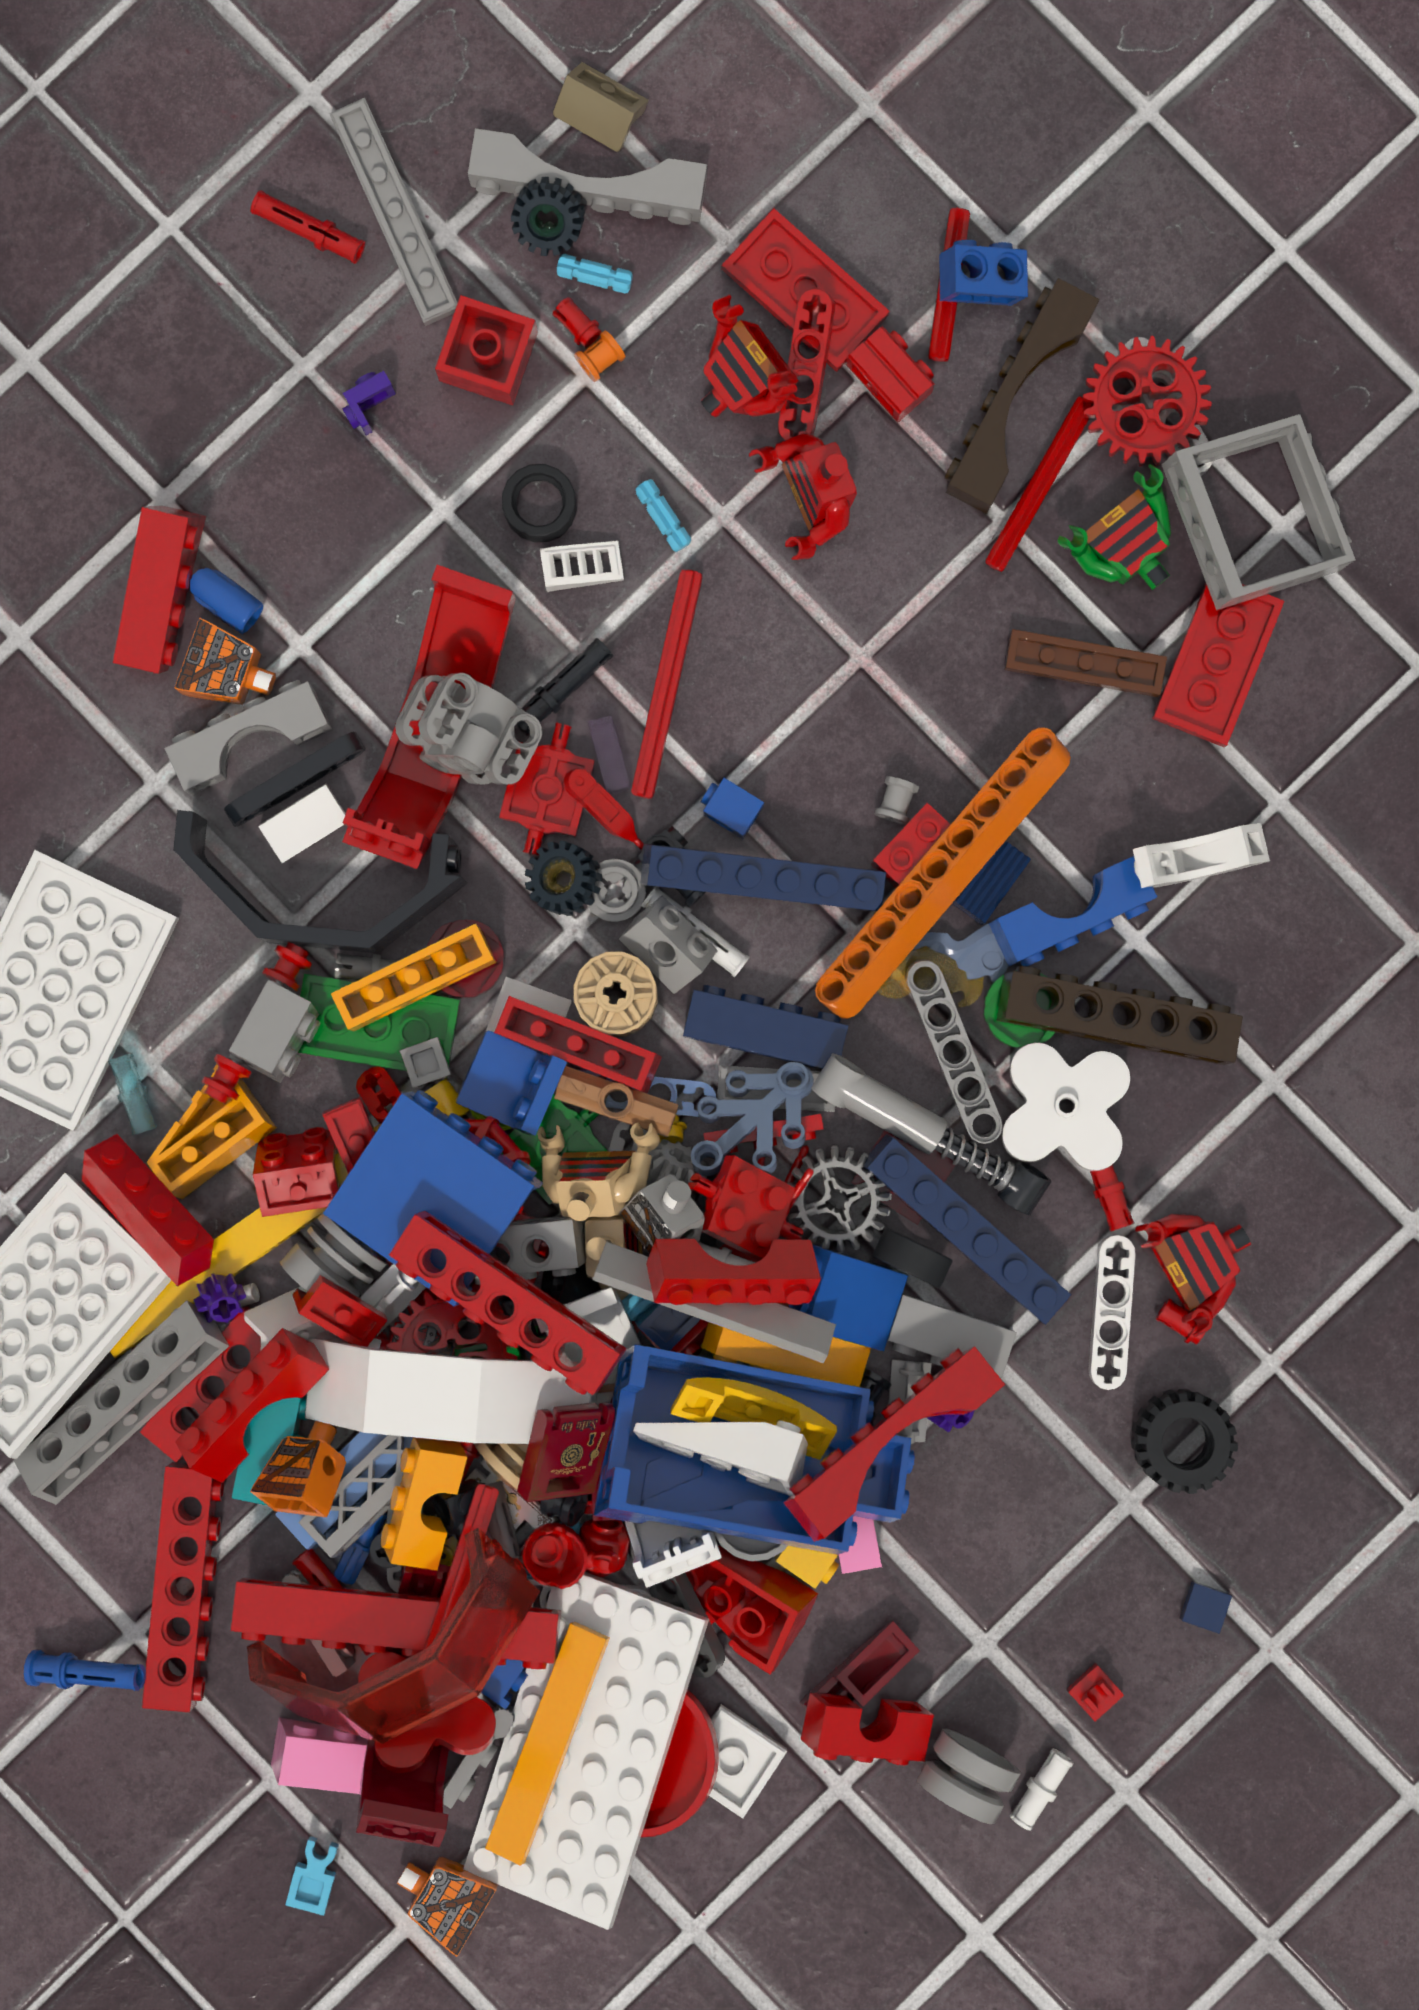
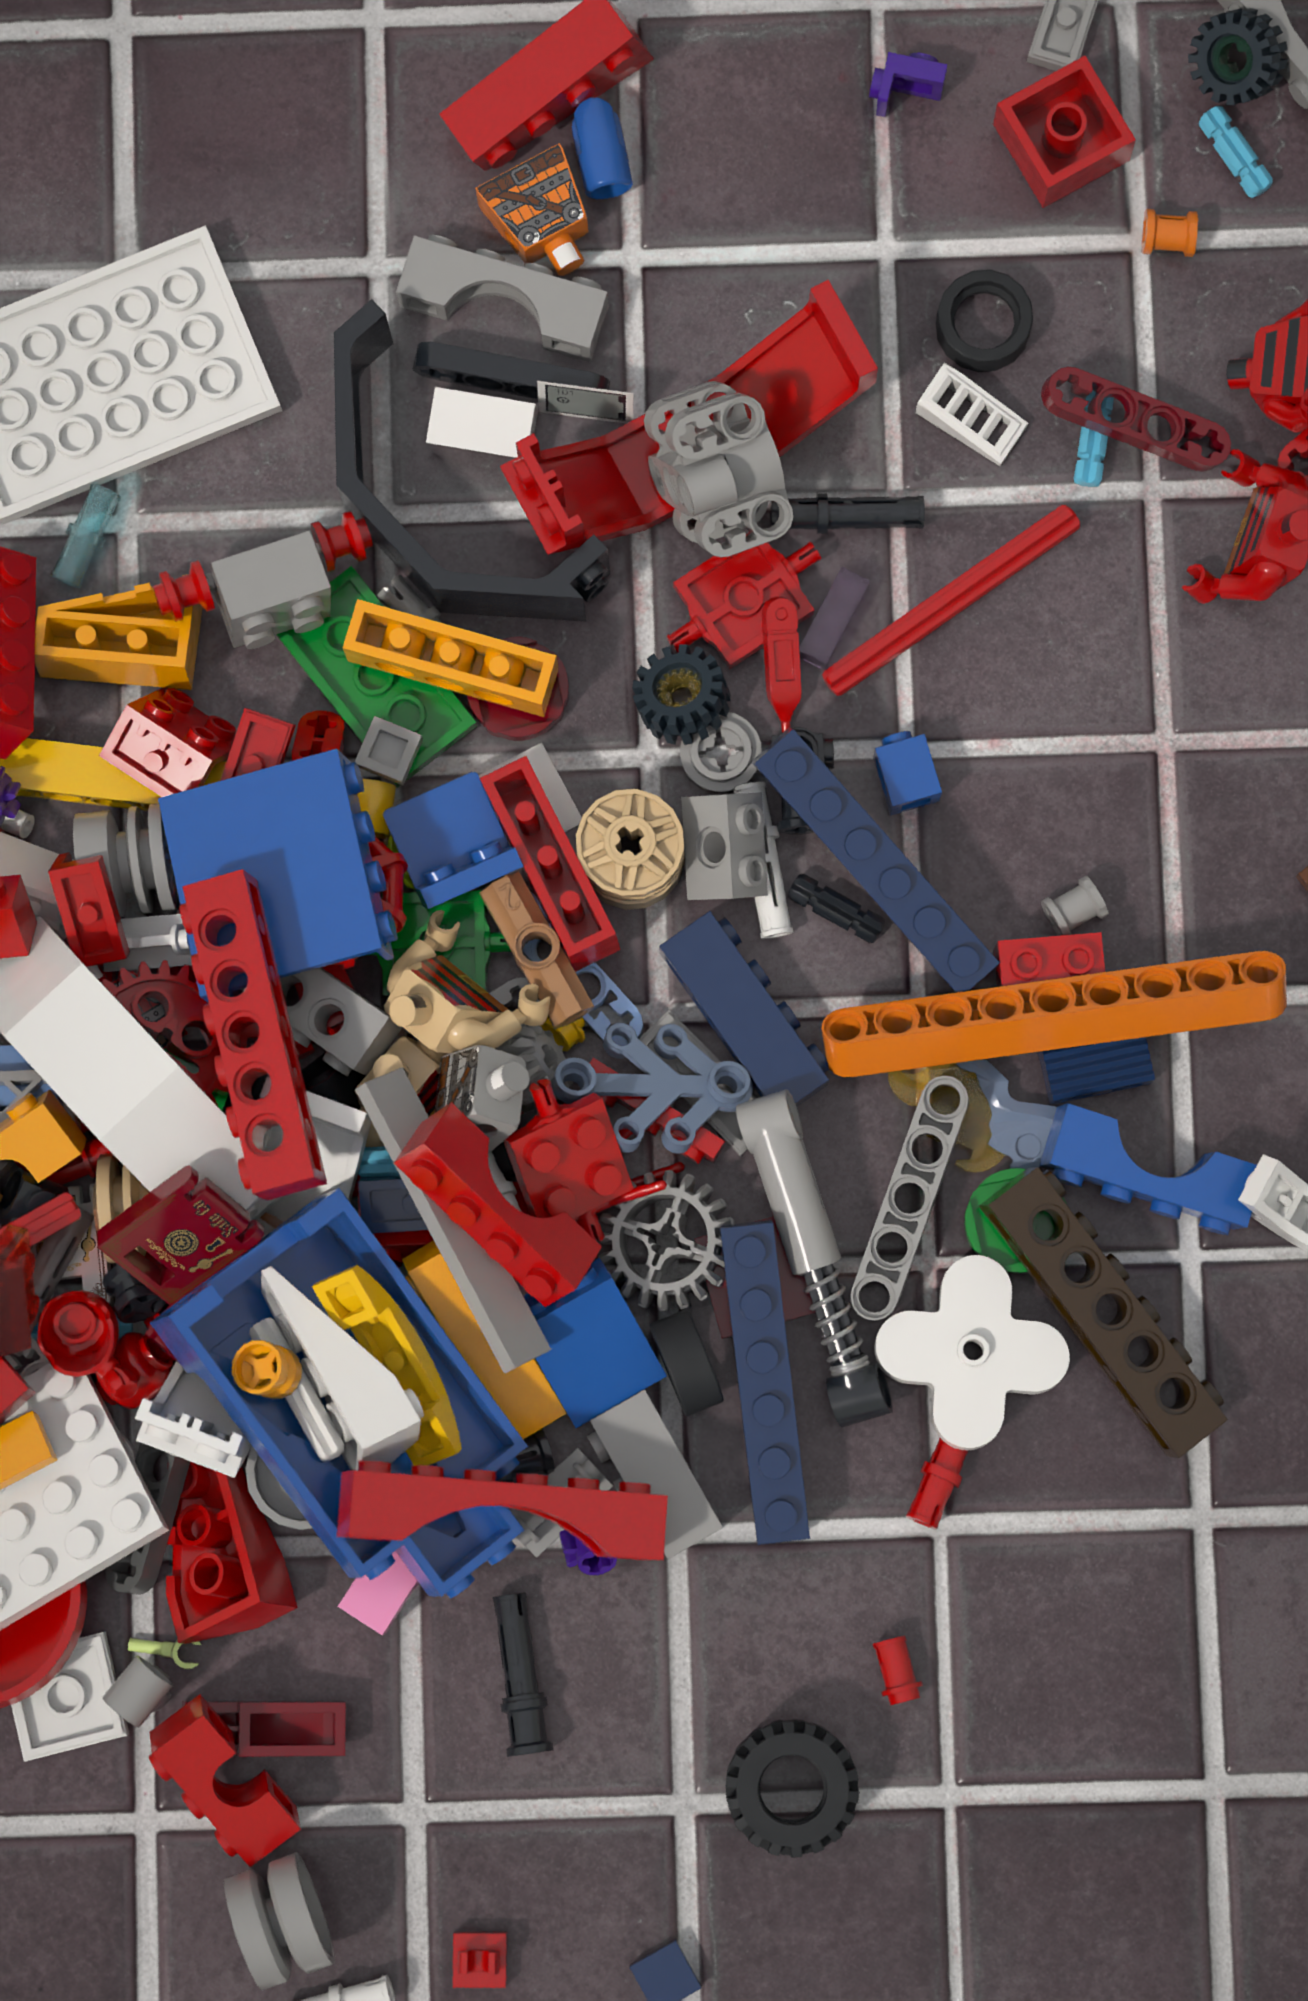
camera: 45 degrees right, 5 degrees down
red pin [552,297,602,348] -> none
yellow brick [775,1546,839,1589] -> none
white beam [1088,1235,1135,1390] -> none
torso [1135,1214,1251,1337] -> none
none -> light grey piece [102,1655,173,1728]
none -> yellowish green hand [128,1638,201,1669]
none -> light orange wheel [232,1340,302,1399]
none -> white axle [249,1318,346,1462]
none -> black pin [493,1593,554,1757]
none -> sticker [537,381,634,423]
none -> black axle [788,874,885,943]
none -> dark red beam [1041,366,1231,472]

